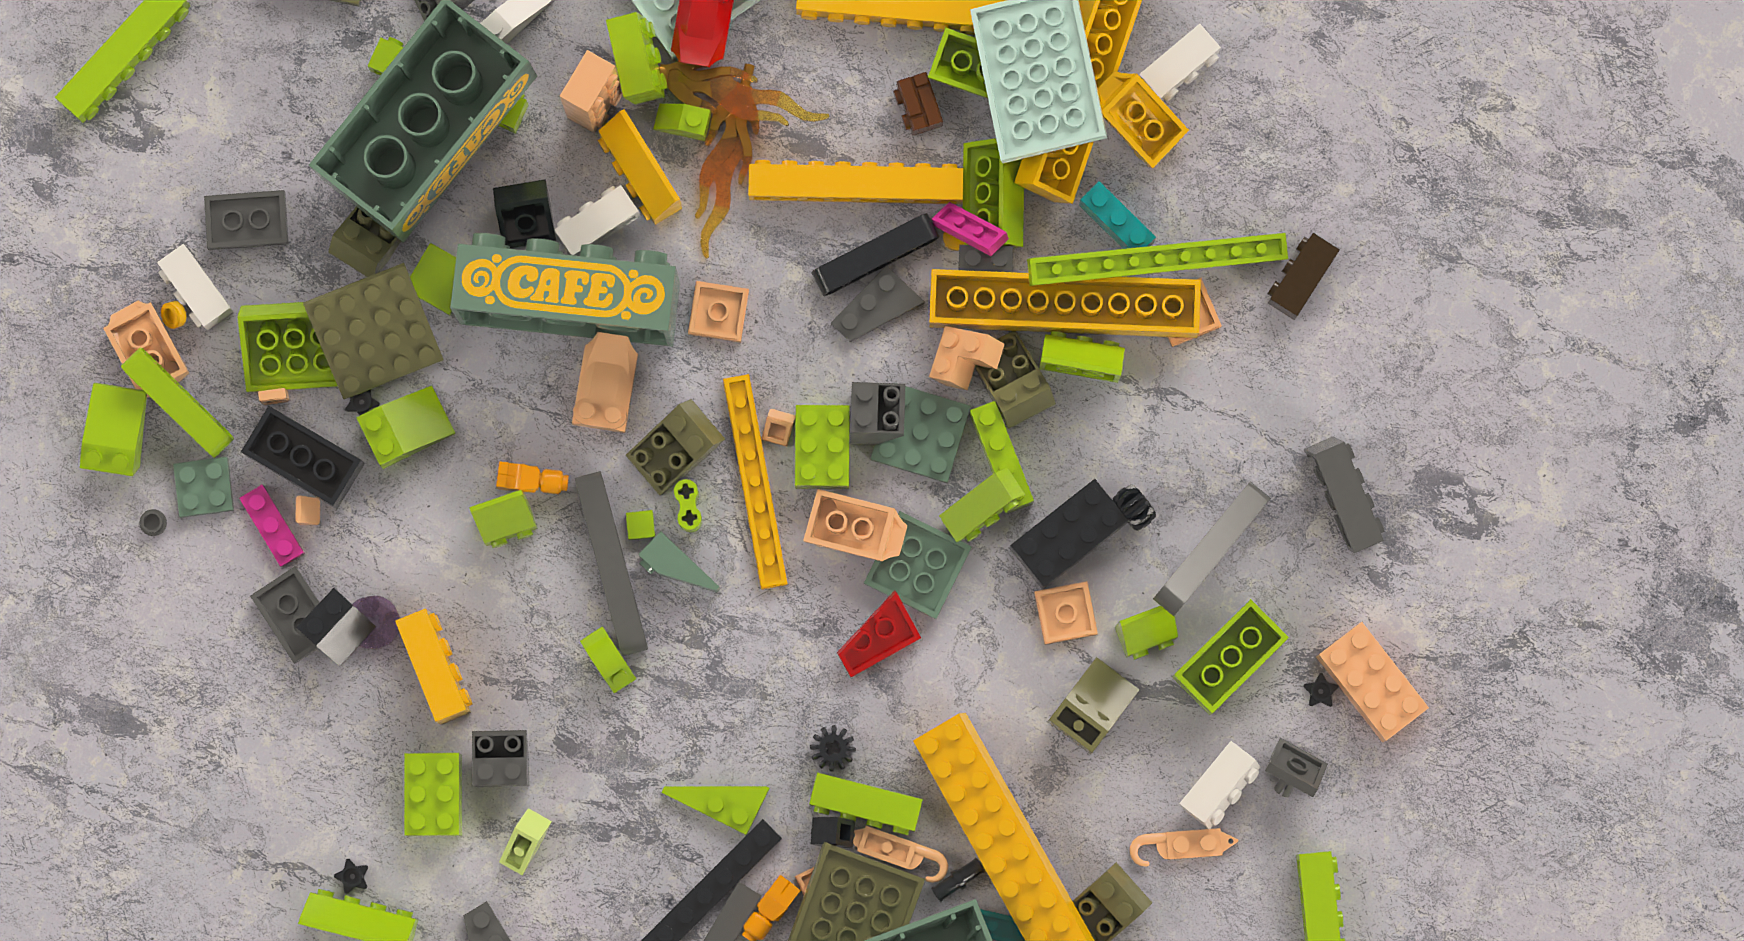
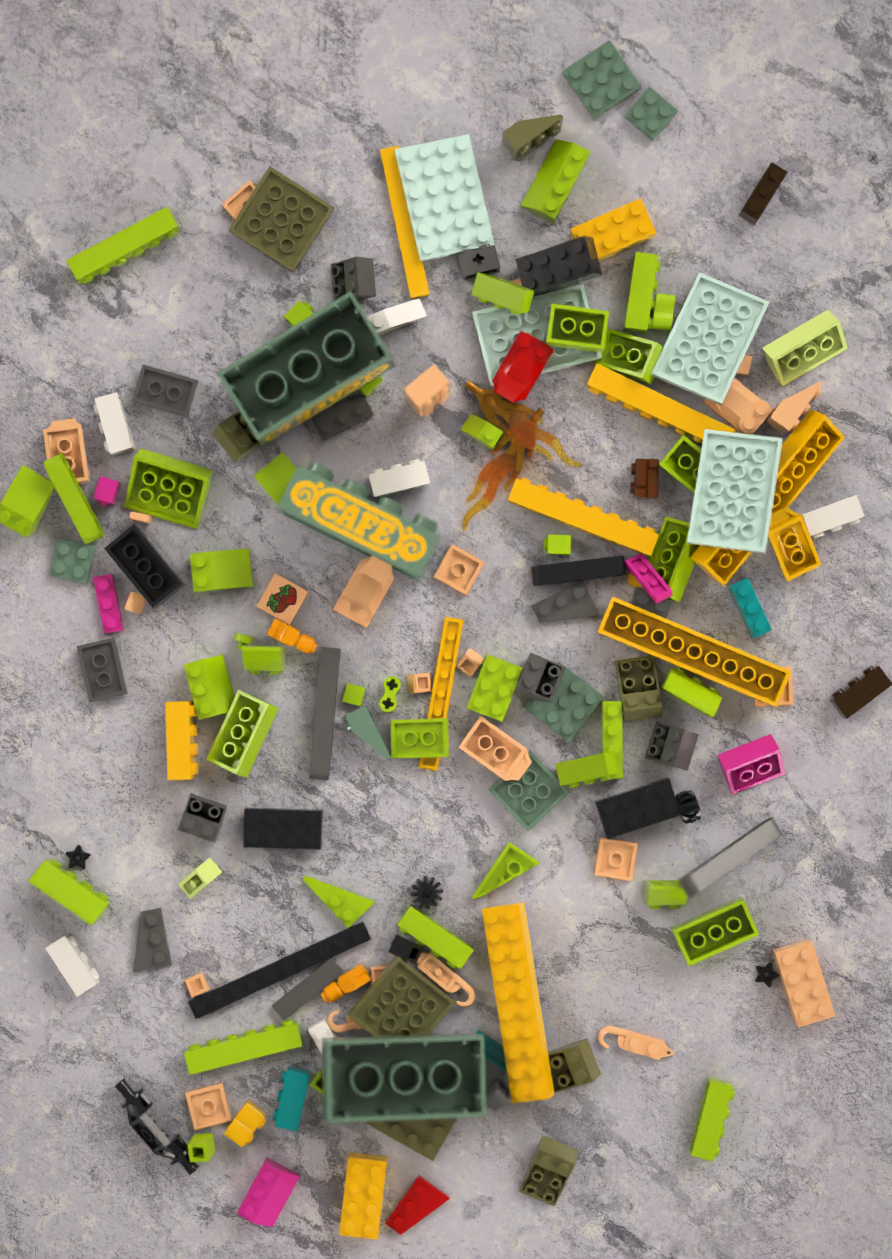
camera: 25 degrees right, 5 degrees up
dark grey plate [139,509,167,536] -> none
yellow tile [161,301,186,329] -> none
black slope [296,588,377,667] -> none
olive plate [303,263,444,400] -> none
black plate [345,389,380,415] -> none
clear purple plate [353,596,401,650] -> none
lime brick [404,753,462,837] -> none
black slope [493,179,556,248] -> none
lime brick [580,626,636,693] -> none
yellow slope [597,109,682,225] -> none
lime brick [606,12,667,105] -> none
olive slope [626,399,726,495] -> none
red wing [837,590,921,677] -> none
light nougat brick [929,326,1005,390] -> none
black pin [931,857,986,902] -> none
lime plate [1027,233,1288,286] -> none
olive slope [1048,657,1139,755] -> none
white brick [1179,741,1260,829] -> none
dark grey tile [1265,738,1328,797] -> none
dark grey wedge [1304,436,1384,553] -> none
none -> dark pink brick [94,476,121,507]
none -> lime slope [183,654,235,720]
none -> lime slope [206,690,279,778]
none -> lime tile [233,632,254,650]
none -> black brick [243,807,323,850]
none -> light nougat tile [257,573,309,625]
none -> dark grey wing [311,397,374,442]
none -> lime plate [391,718,449,759]
none -> light nougat slope [407,673,432,694]
none -> lime wing [471,841,540,900]
none -> lime brick [543,534,571,556]
none -> dark grey slope [645,721,699,771]
none -> dark pink slope [717,734,785,795]

